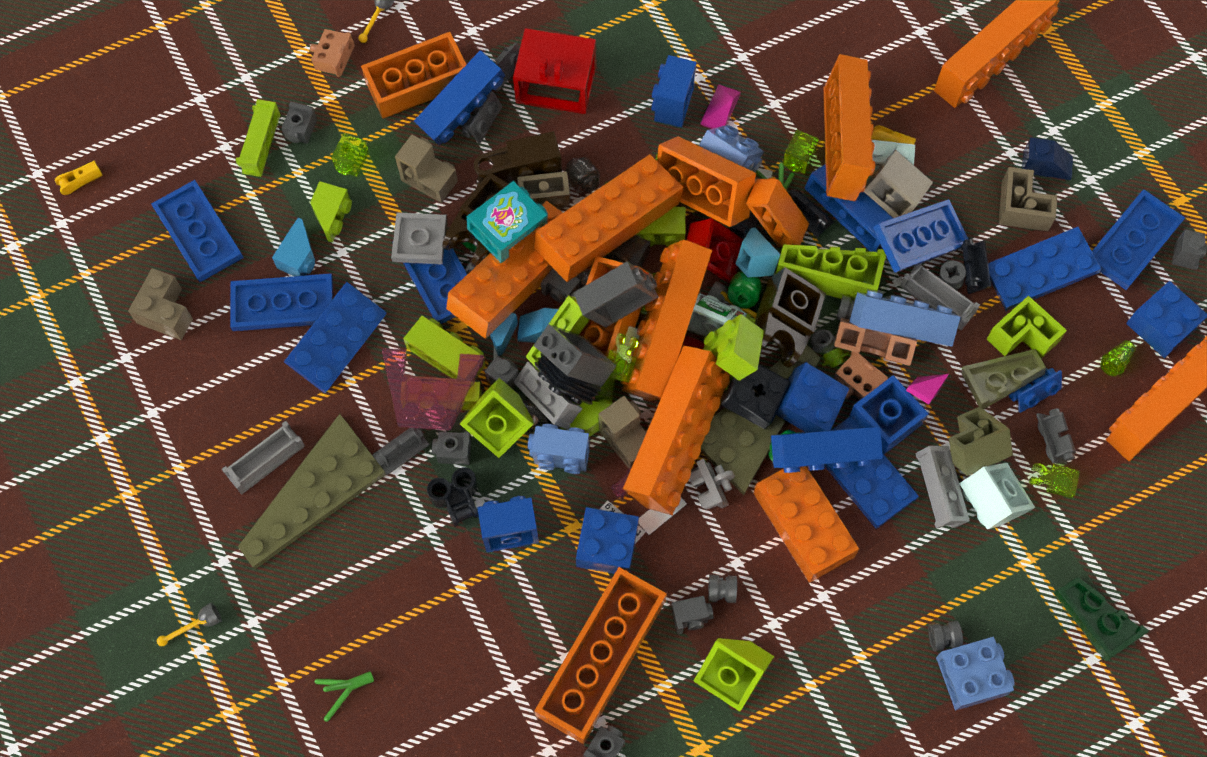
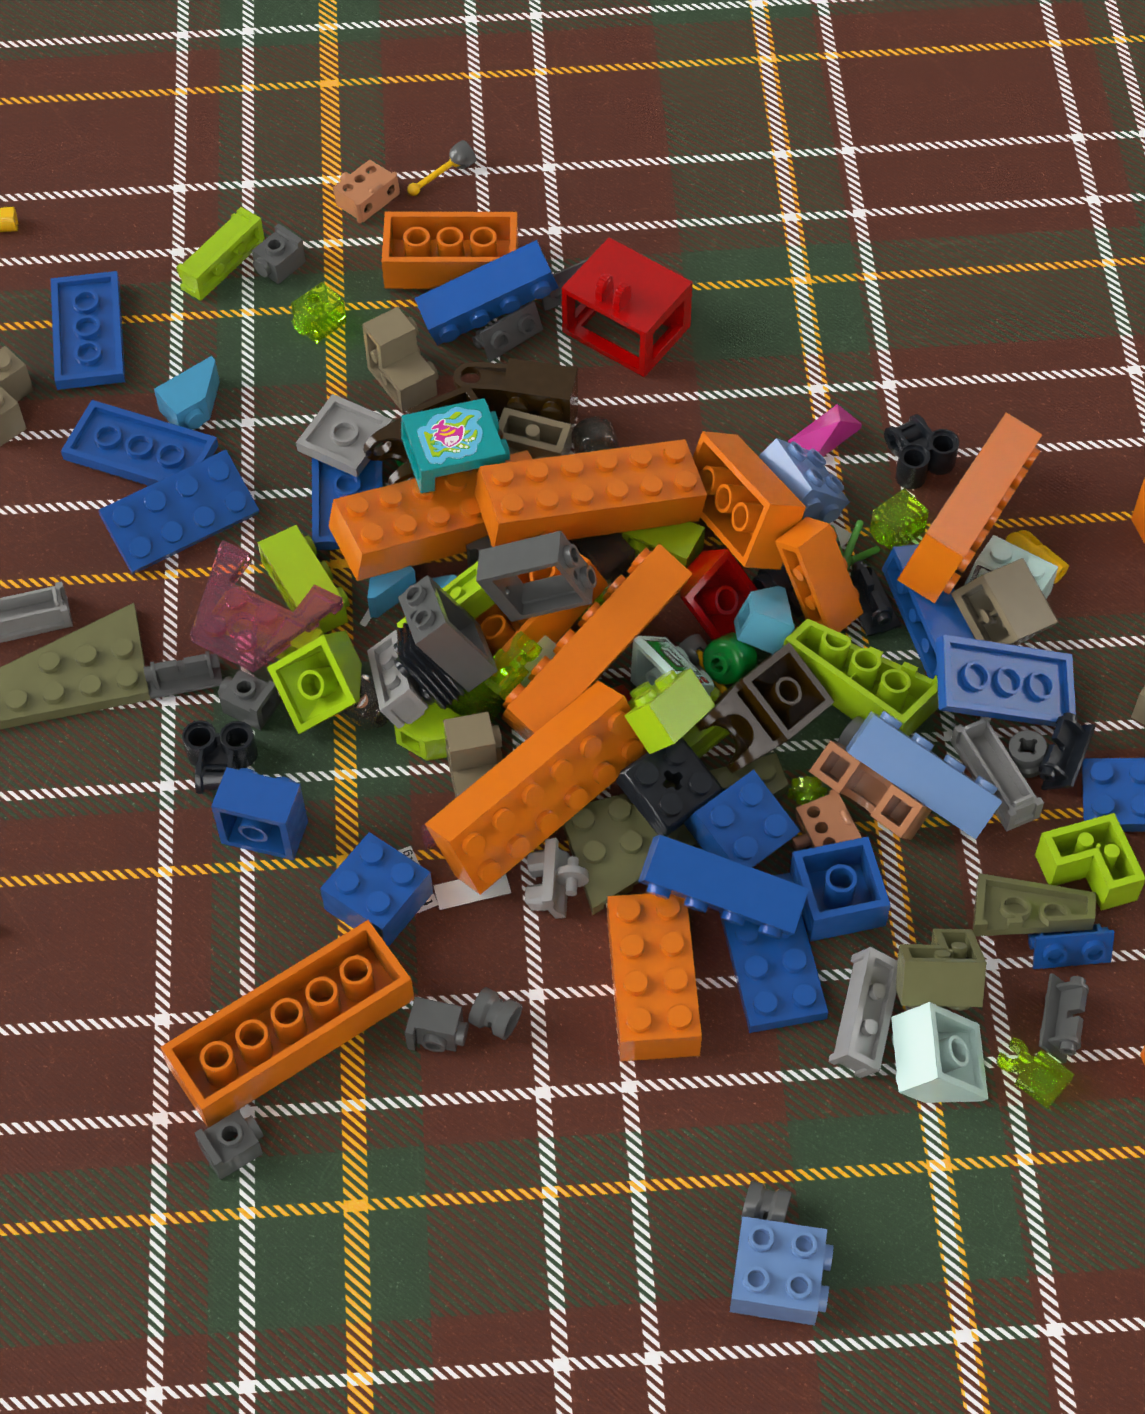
camera: 25 degrees right, 10 degrees down
lime slope [310,181,352,243] -> none
dark grey brick [485,356,519,389] -> none
medium blue brick [528,424,590,474] -> none
blue brick [651,55,696,128] -> none
lime slope [693,638,774,711] -> none
dark grey plate [811,329,835,353] -> none
dark pink slope [906,374,949,404] -> none
dark green wing [1054,577,1149,661] -> none
none -> black piece [884,414,959,489]

